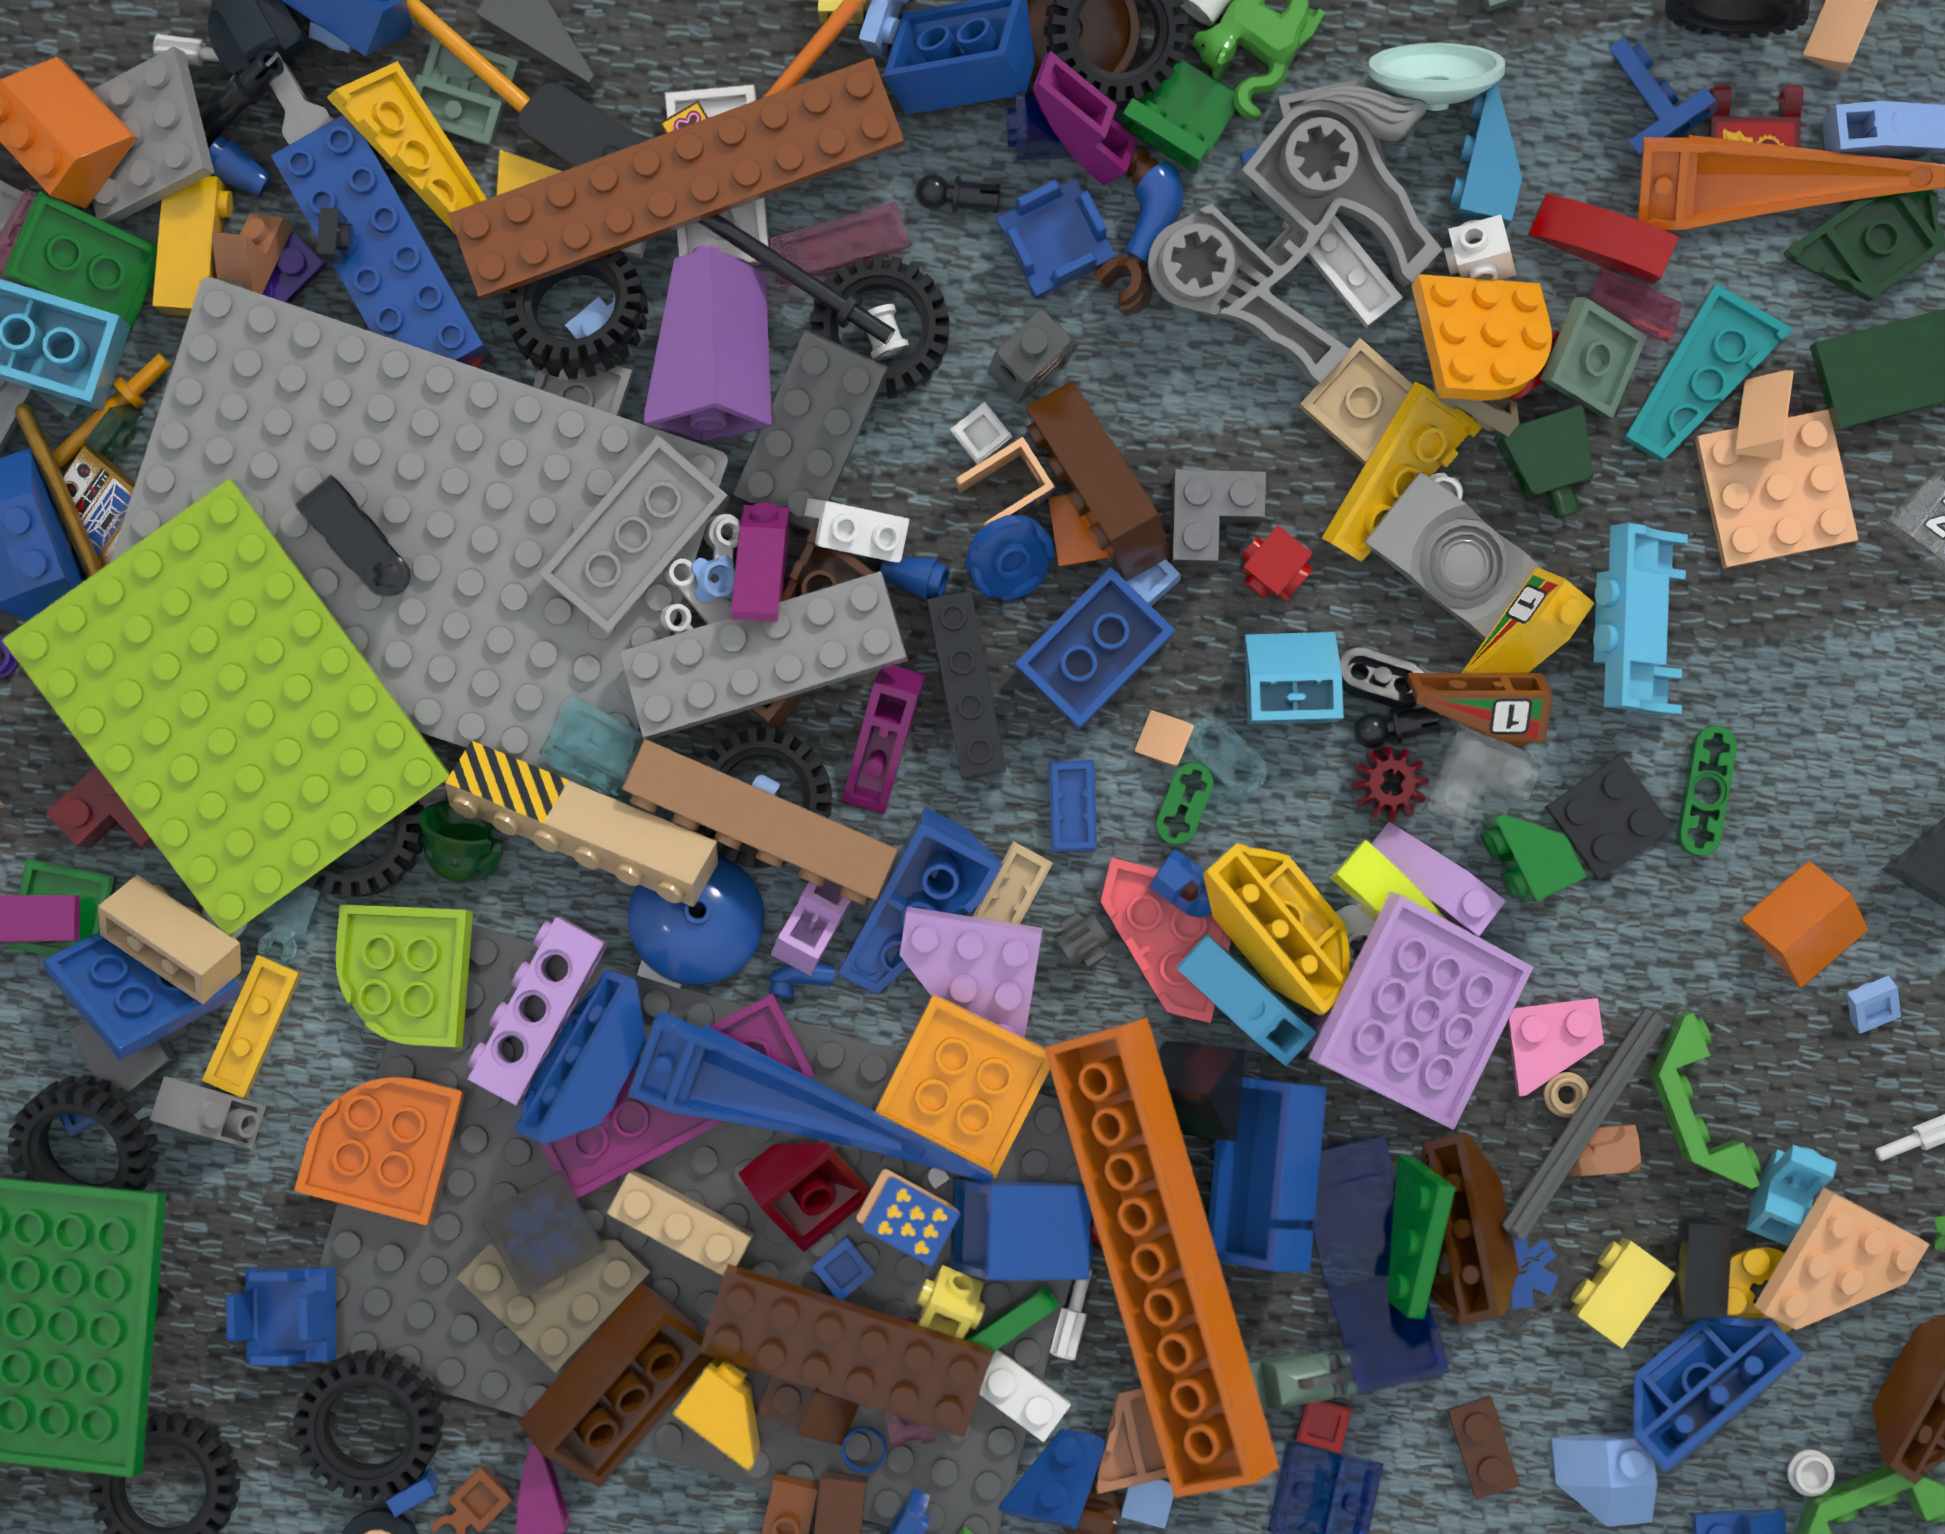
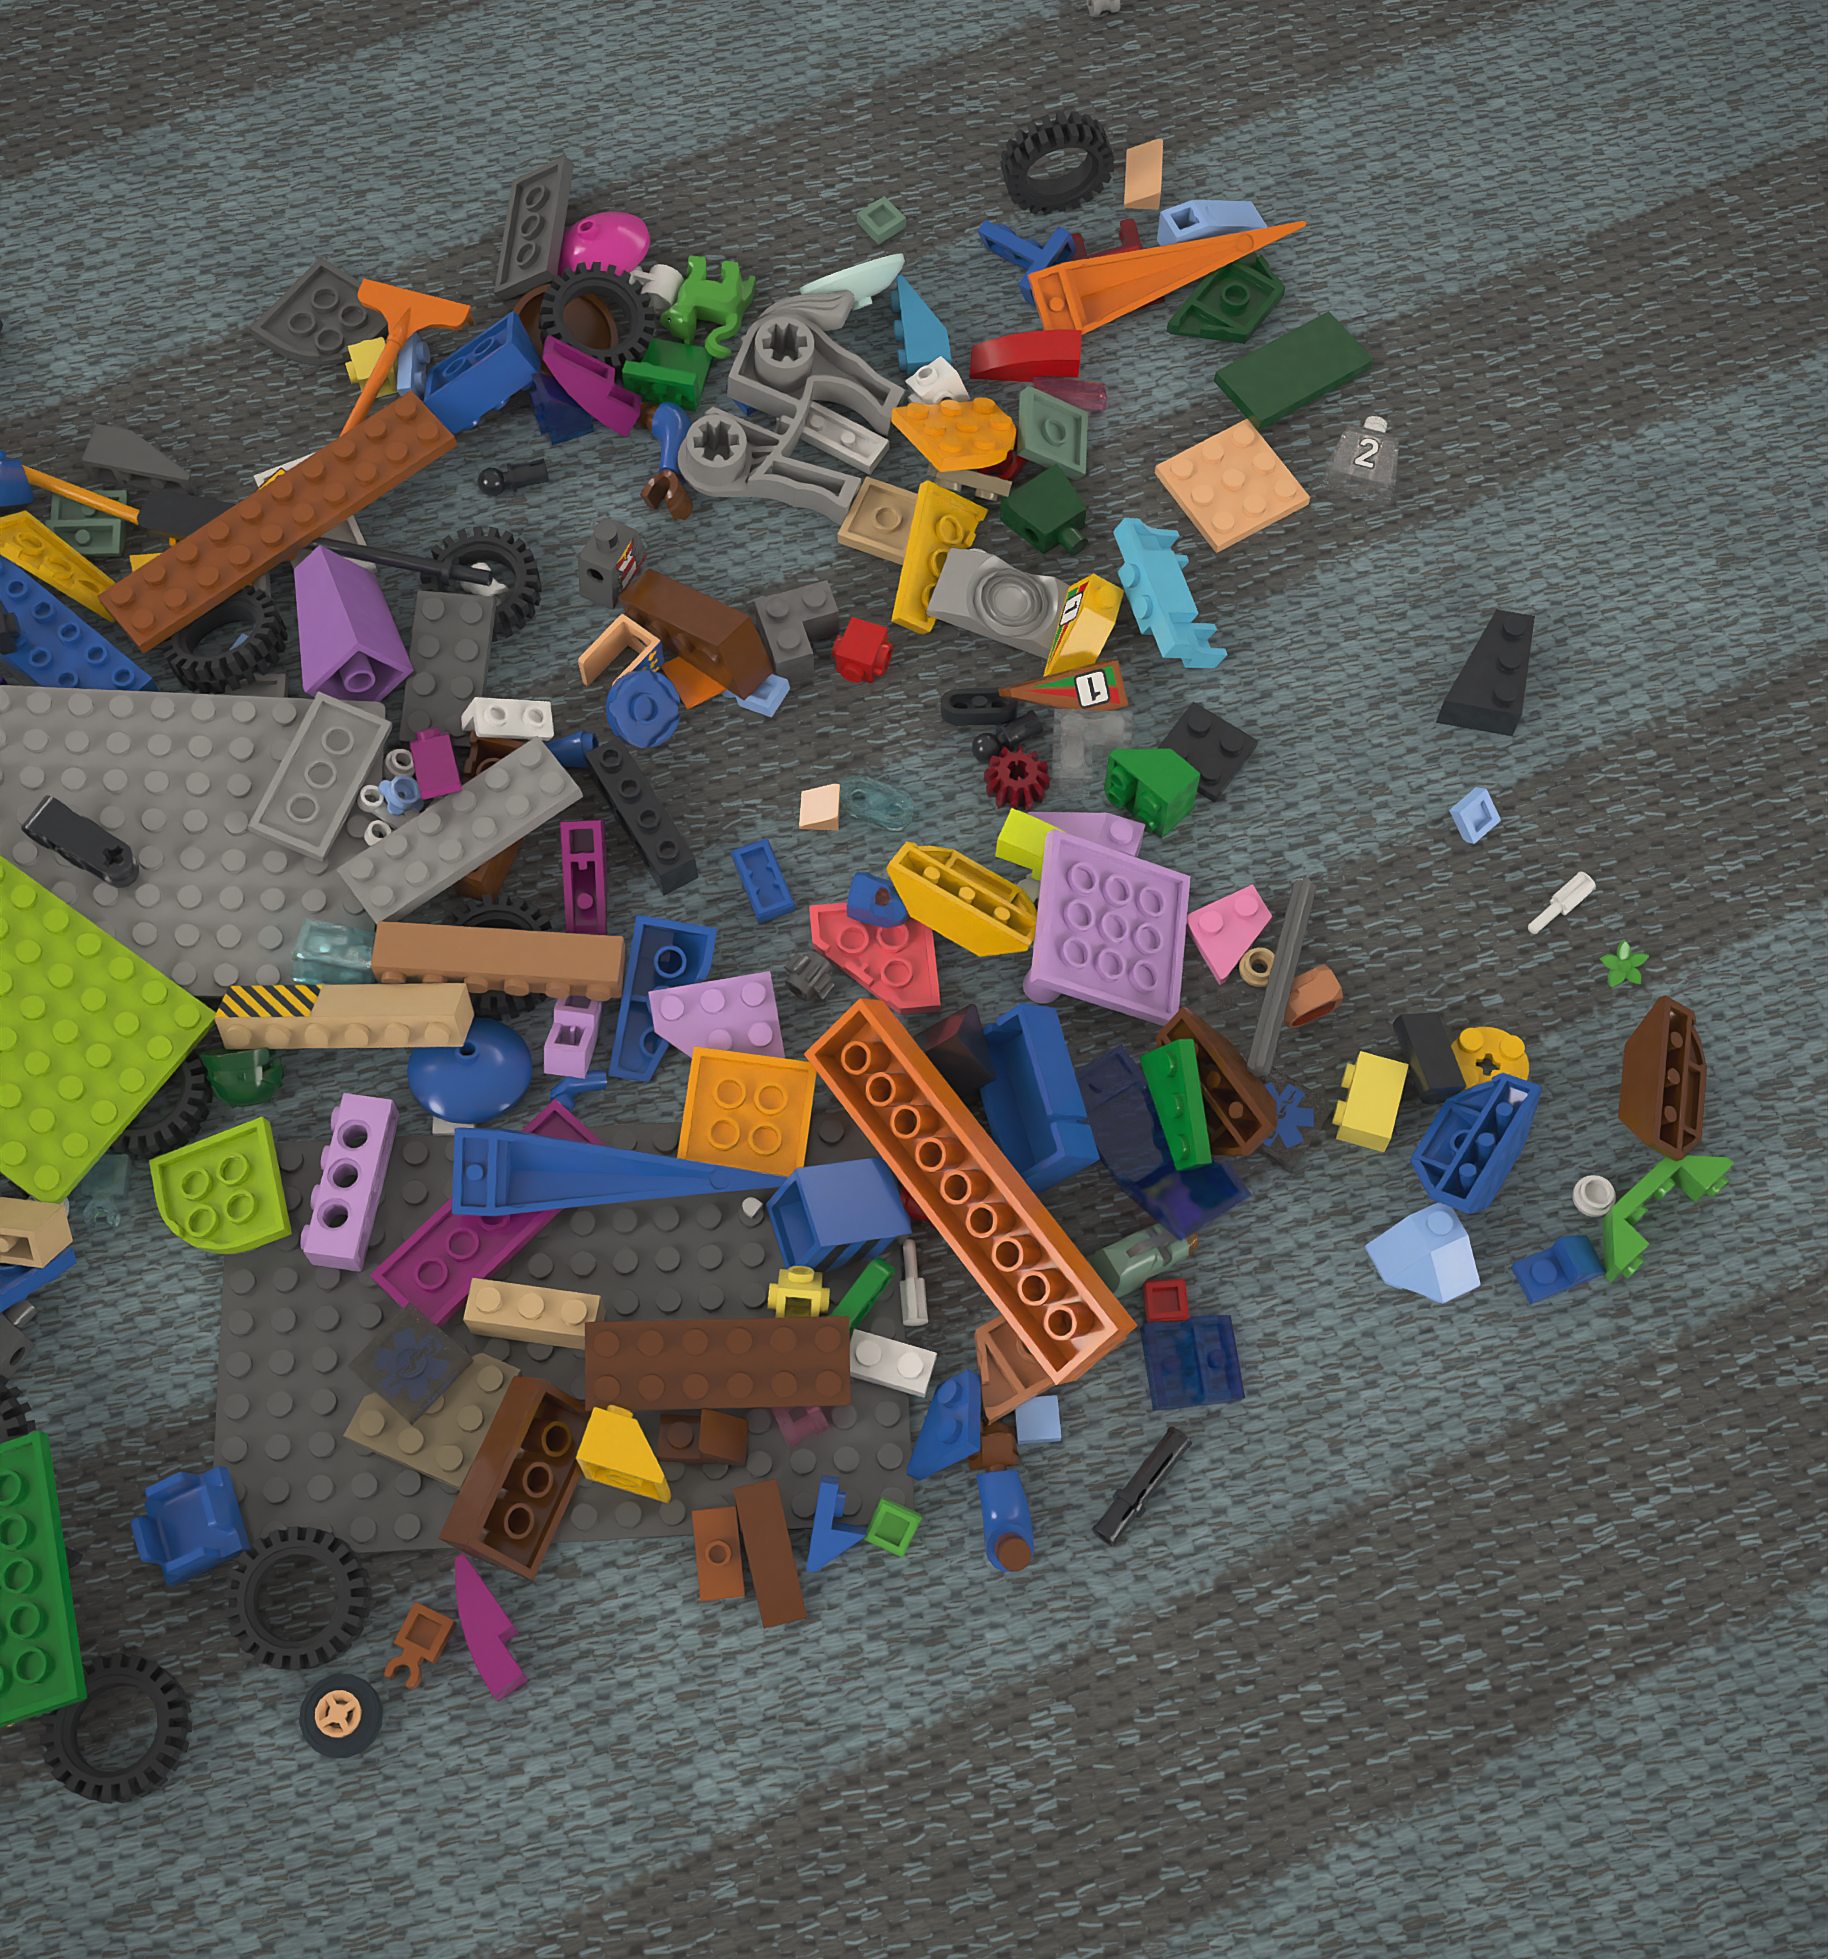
camera: 25 degrees left, 20 degrees down
light grey slope [150,1076,266,1149] -> none
yellow plate [202,955,302,1099] -> none
orange plate [294,1077,465,1226] -> none
blue tile [386,1467,440,1517] -> none
blue wedge [514,969,646,1145] -> none
dark red slope [738,1143,871,1252] -> none
clear pink plate [768,202,909,285] -> none
blue tile [811,1236,876,1300] -> none
blue axle [841,1426,887,1473] -> none
blue piece [856,1168,961,1267] -> none
white tile [950,402,1013,465] -> none
tan plate [972,841,1053,924] -> none
blue panel [996,178,1116,299] -> none
blue brick [1014,567,1176,731] -> none
green beam [1155,762,1214,846] -> none
dark azure slope [1176,933,1317,1066] -> none
medium azure slope [1244,632,1343,725] -> none
reddish brown plate [1446,1395,1520,1500] -> none
teal wing [1623,284,1793,462] -> none
bright green slope [1650,1012,1761,1189] -> none
green beam [1676,726,1737,856] -> none
light nougat slope [1734,370,1794,460] -> none
orange slope [1740,861,1869,988] -> none
medium azure brick [1746,1145,1837,1246] -> none
light nougat plate [1754,1187,1930,1330] -> none

